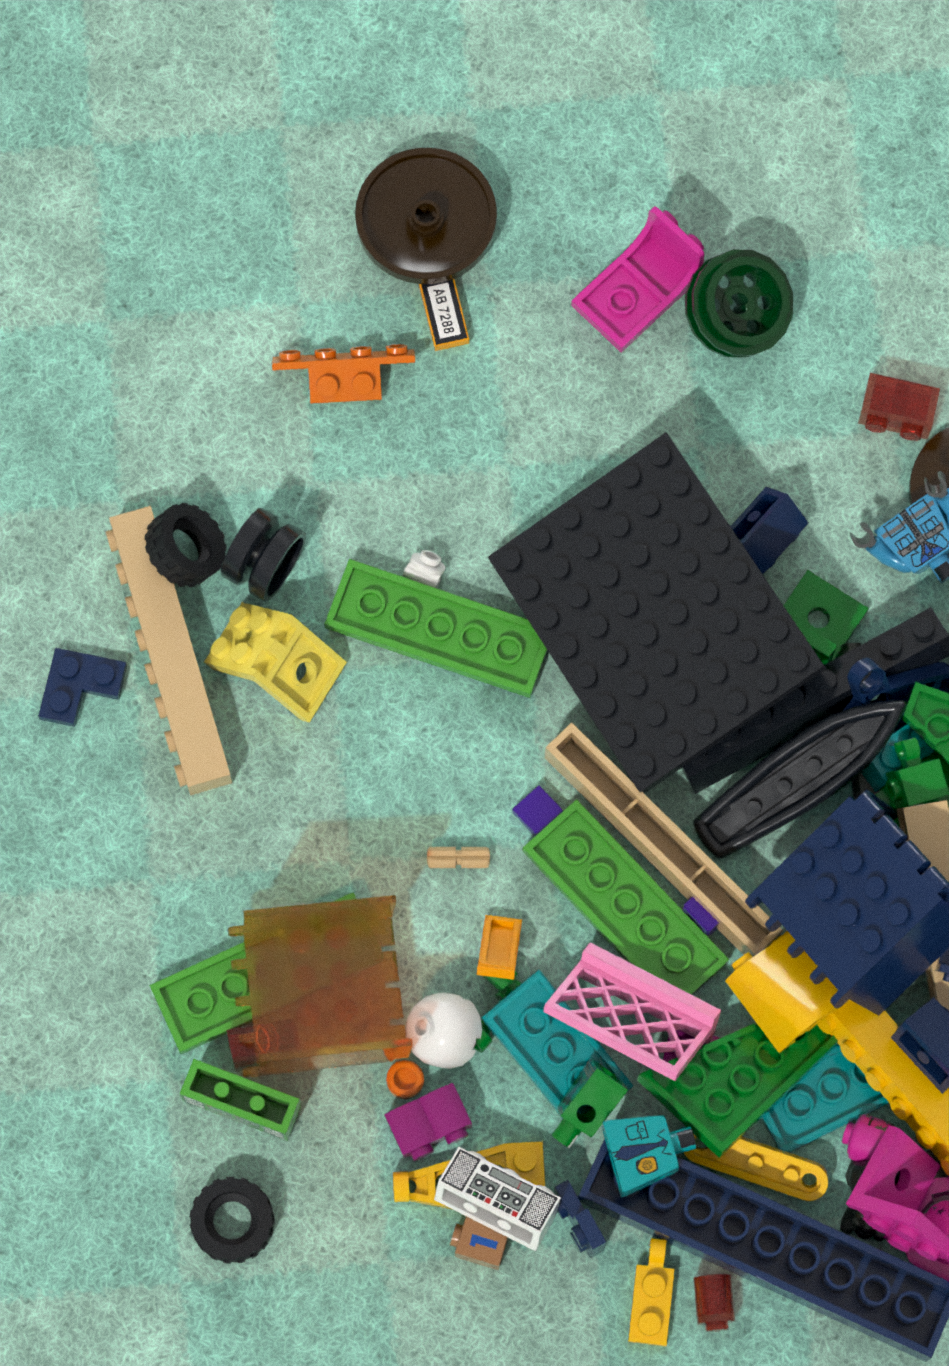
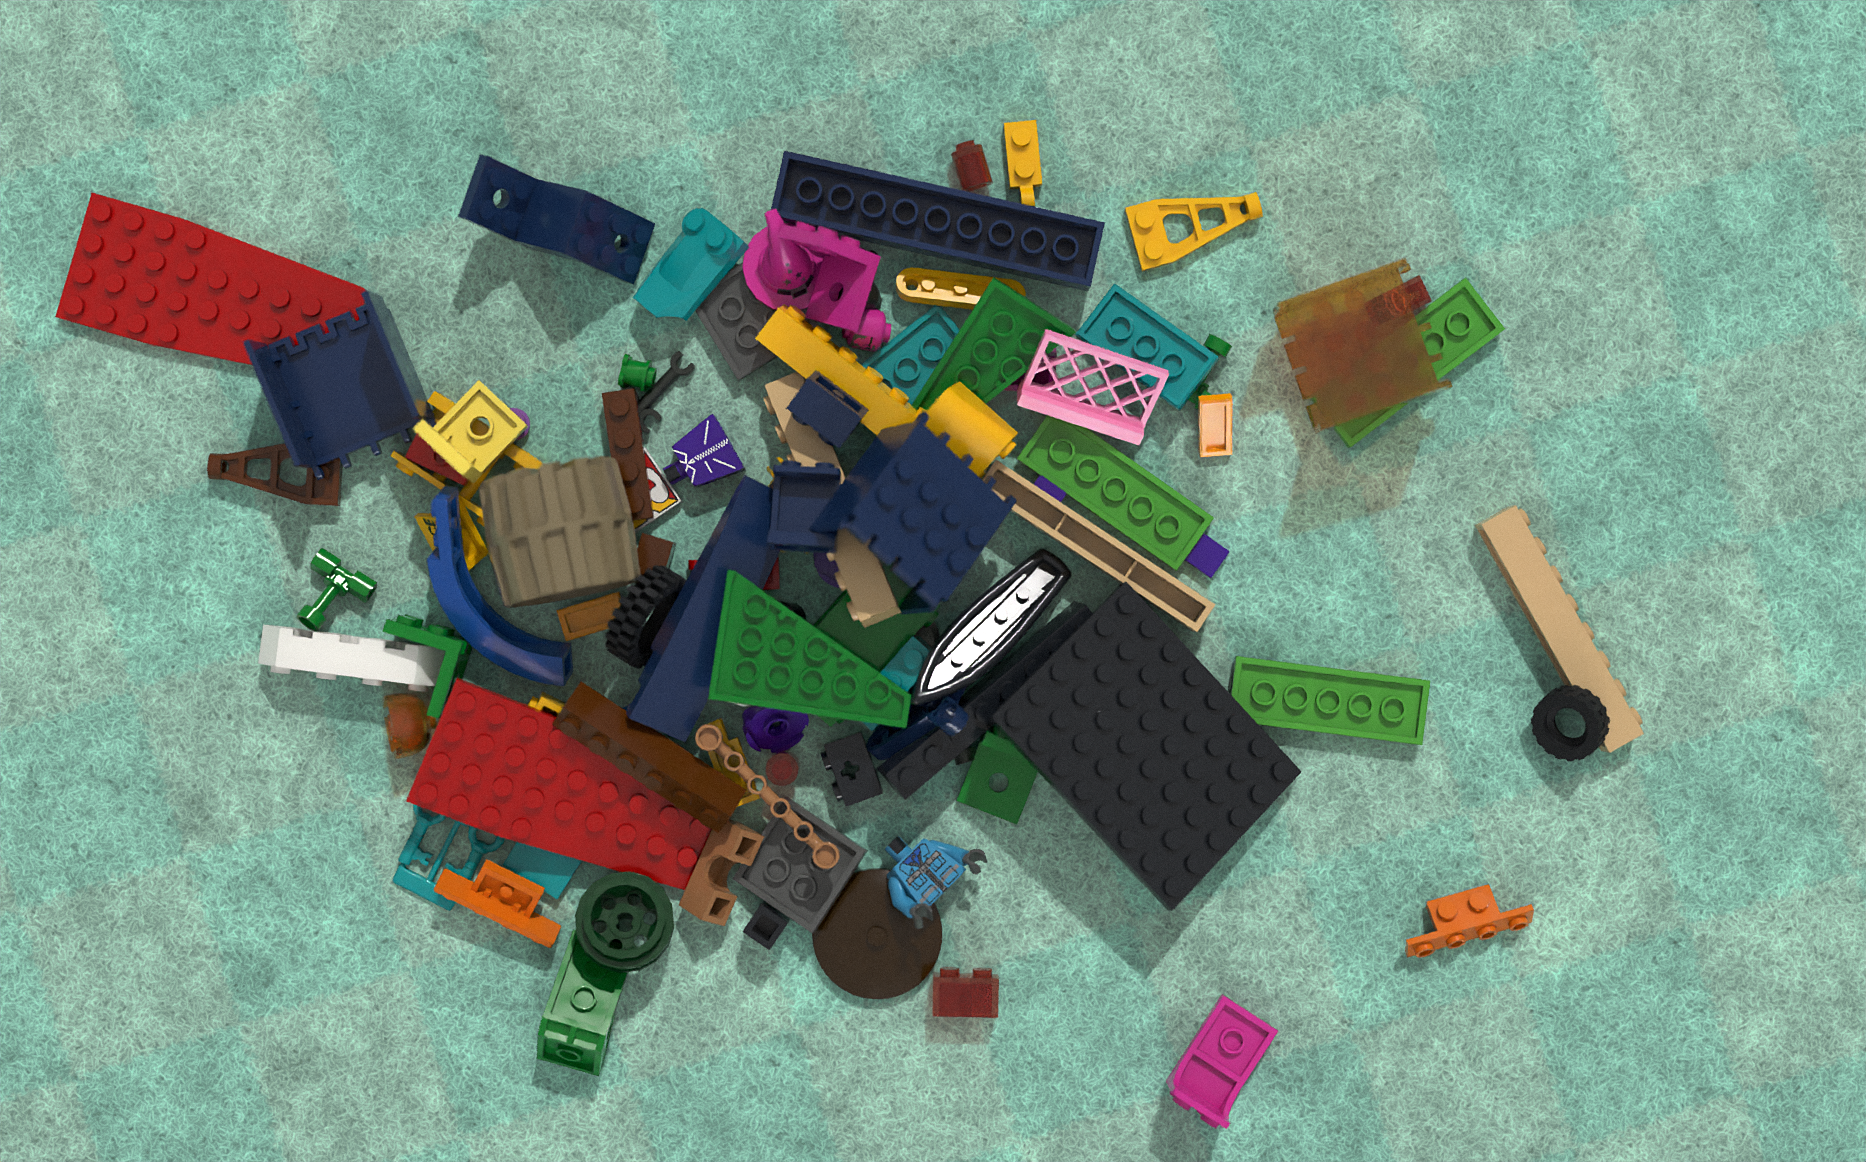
camera: 165 degrees right, 15 degrees up
dark blue plate [38,648,127,727] -> none
bright green brick [180,1059,301,1141] -> none
black tyre [189,1176,275,1264] -> none
light yellow bracket [204,602,347,723] -> none
black wheel [221,508,306,601] -> none
dark brown dish [355,148,497,284] -> none
magenta brick [384,1083,472,1161] -> none
orange tile [386,1060,424,1099] -> none
white plate [403,550,445,588] -> none
white cylinder [405,992,482,1069] -> none
tile [419,279,469,351] -> none
tan piece [427,847,490,868] -> none
brick [434,1147,561,1251] -> none
medium nougat brick [450,1216,508,1270] -> none
green torso [551,1058,628,1148] -> none
dark blue plate [554,1180,606,1258] -> none
teal torso [601,1115,696,1197] -> none
dark green wheel [685,249,793,358] -> none
dark blue brick [731,487,809,574] -> none
green brick [885,738,949,808] -> none

